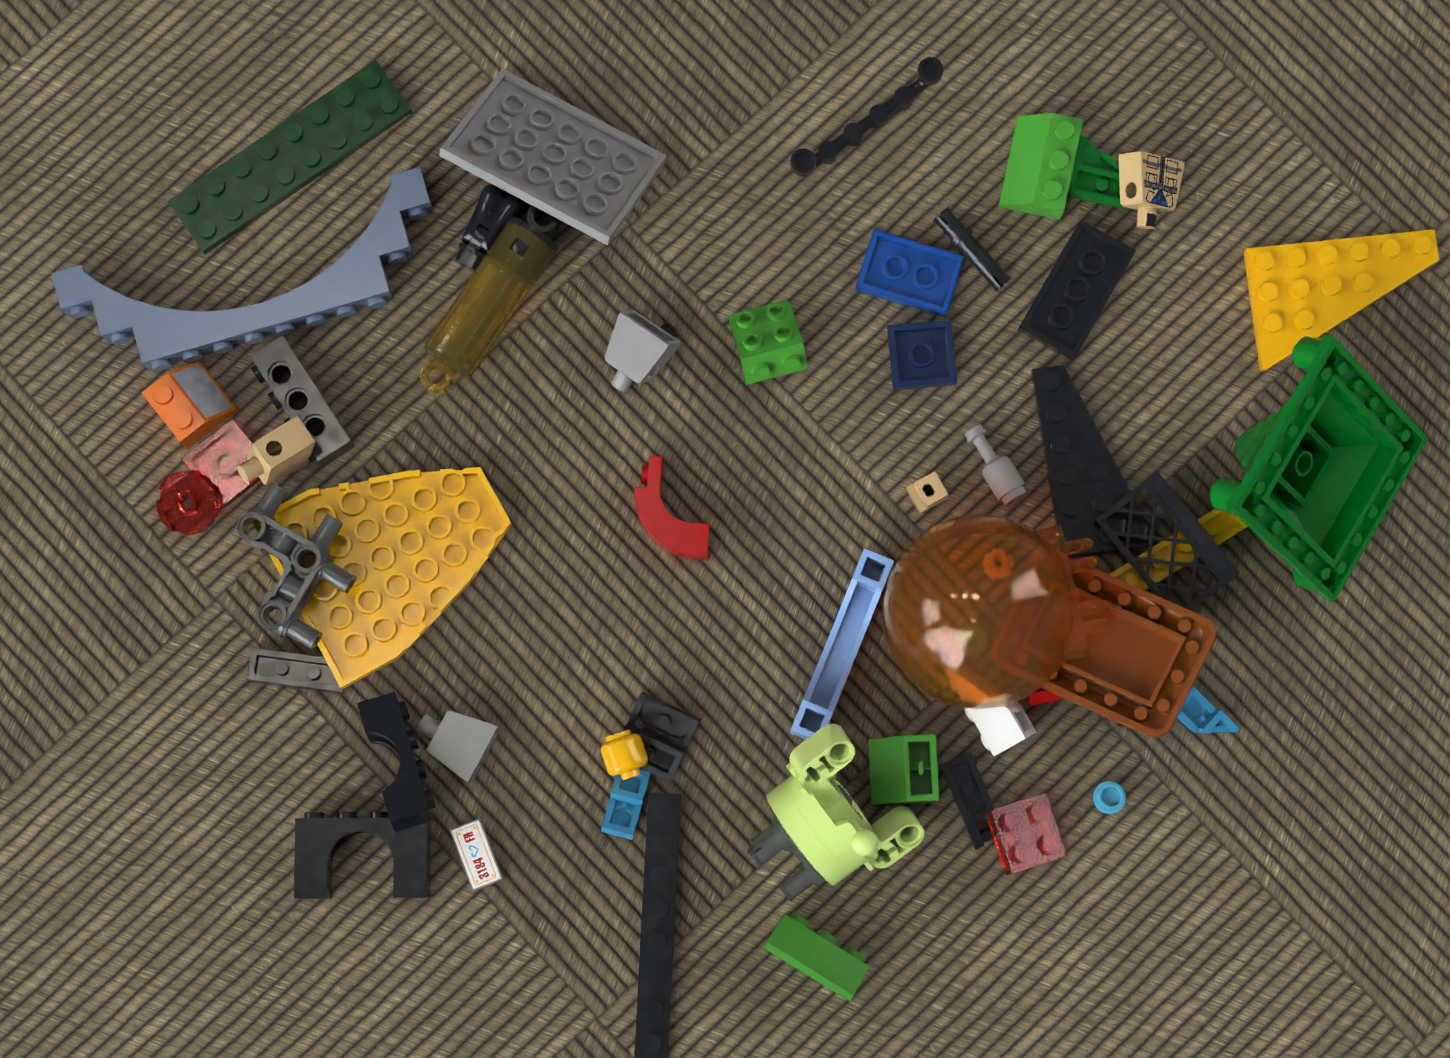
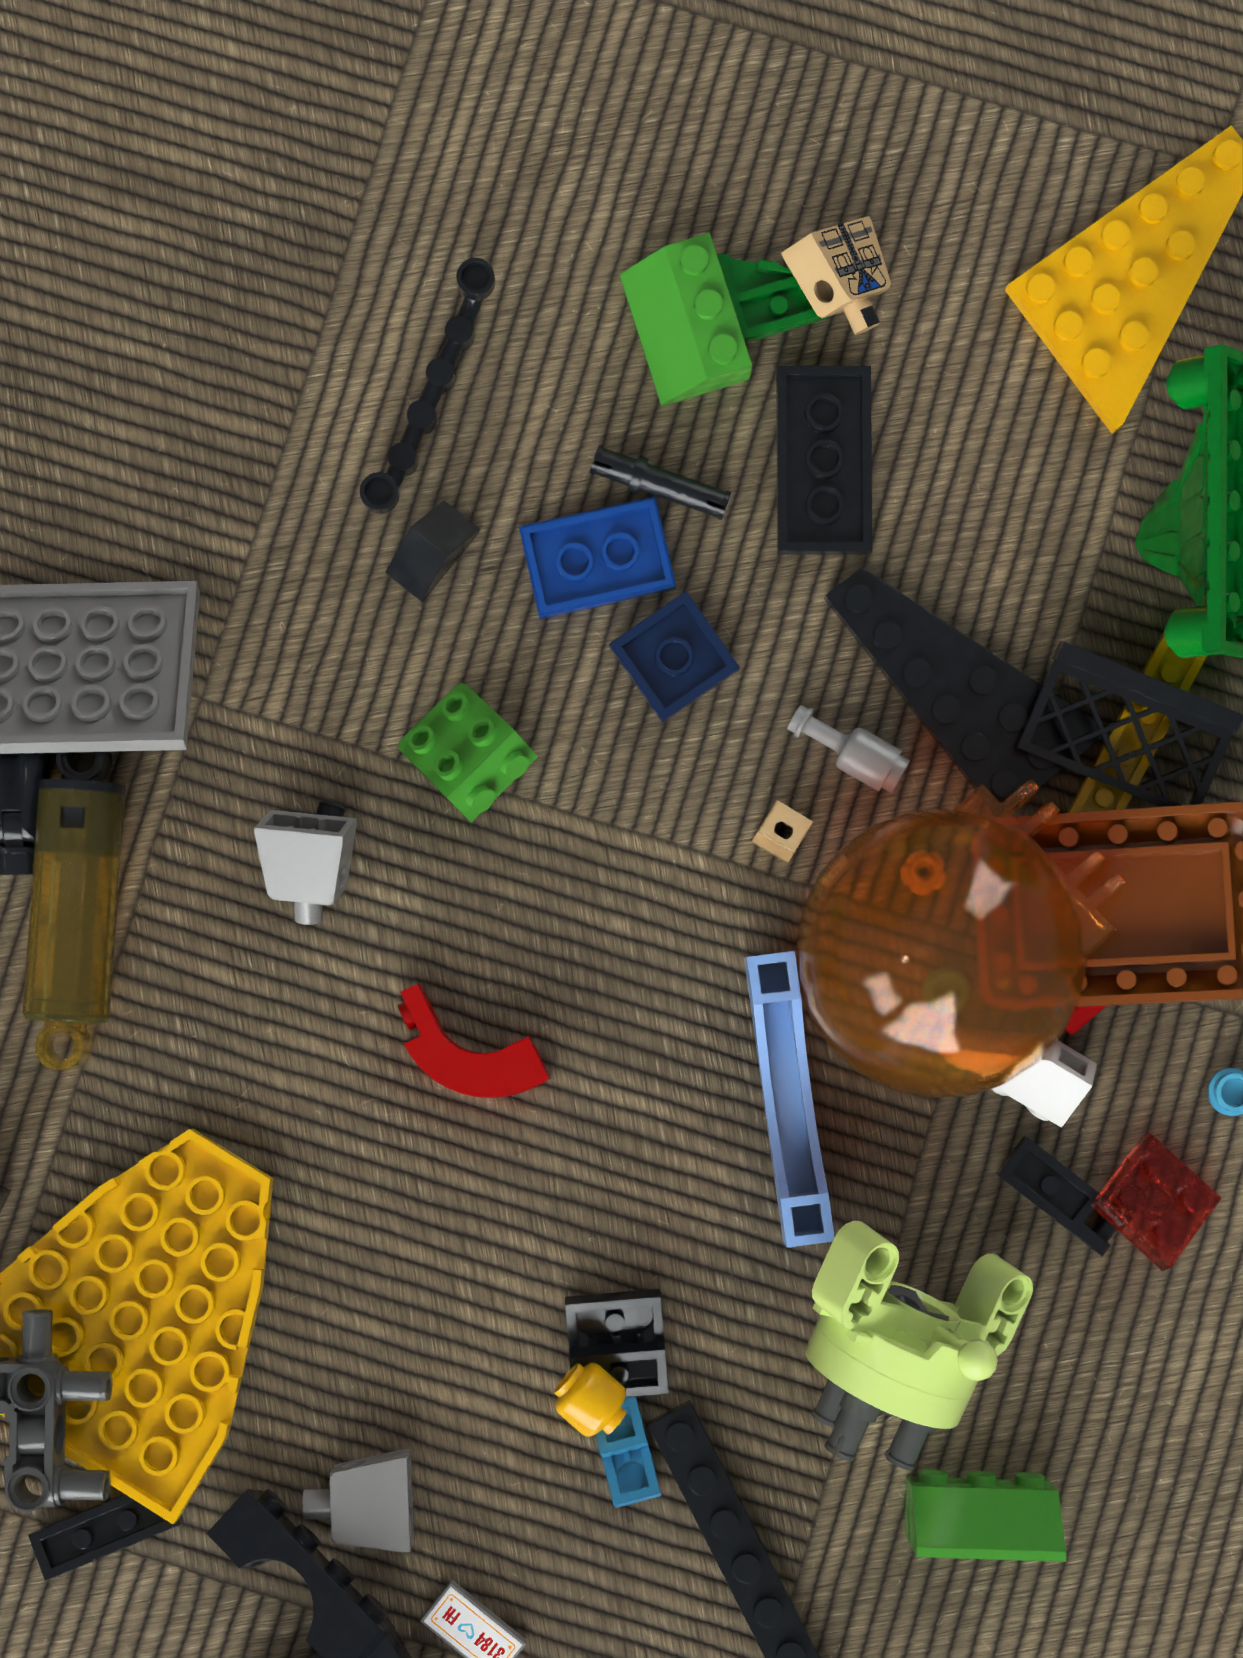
camera: 30 degrees left, 5 degrees up
bright green slope [868,734,939,805] -> none
none -> black slope [385,501,481,603]

